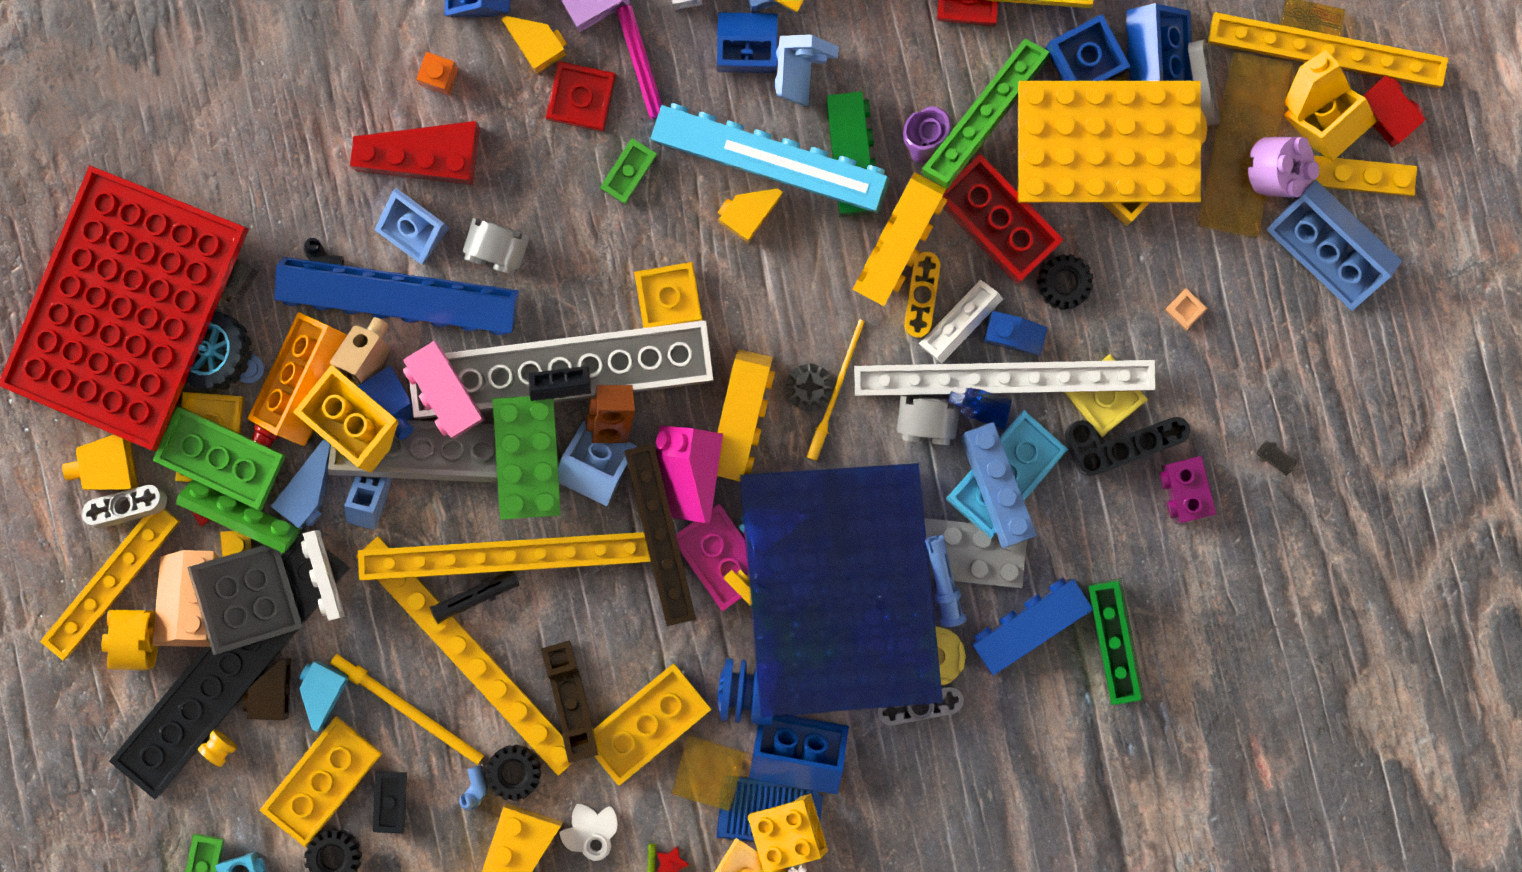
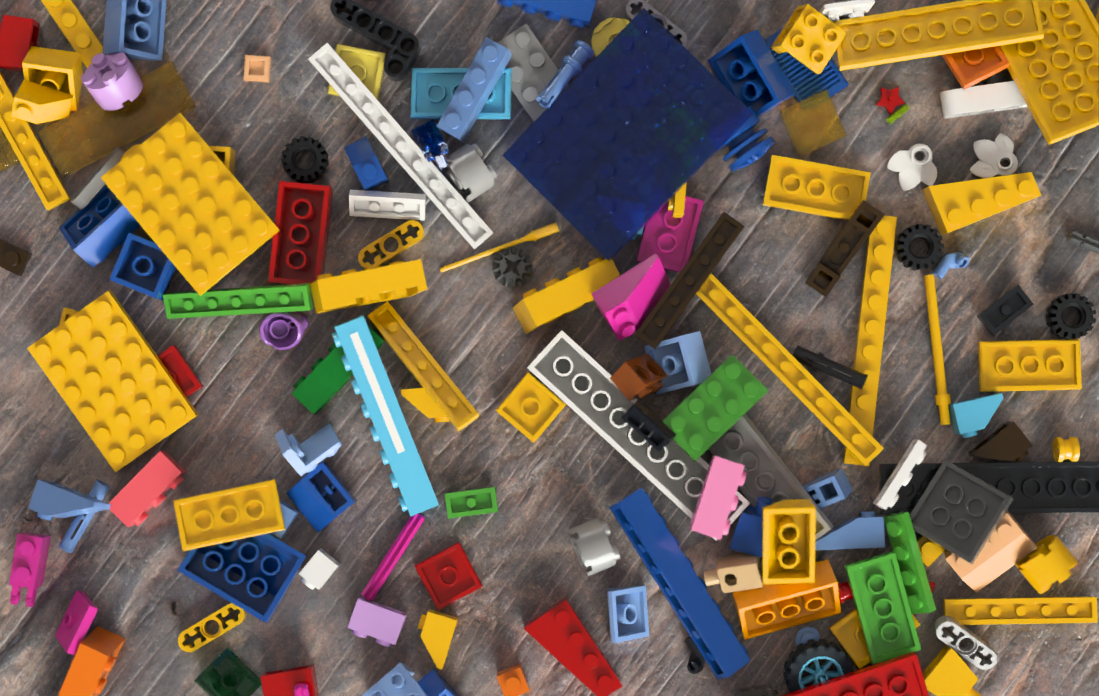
camera: 135 degrees left, 0 degrees up
none -> yellow plate [367,301,479,432]

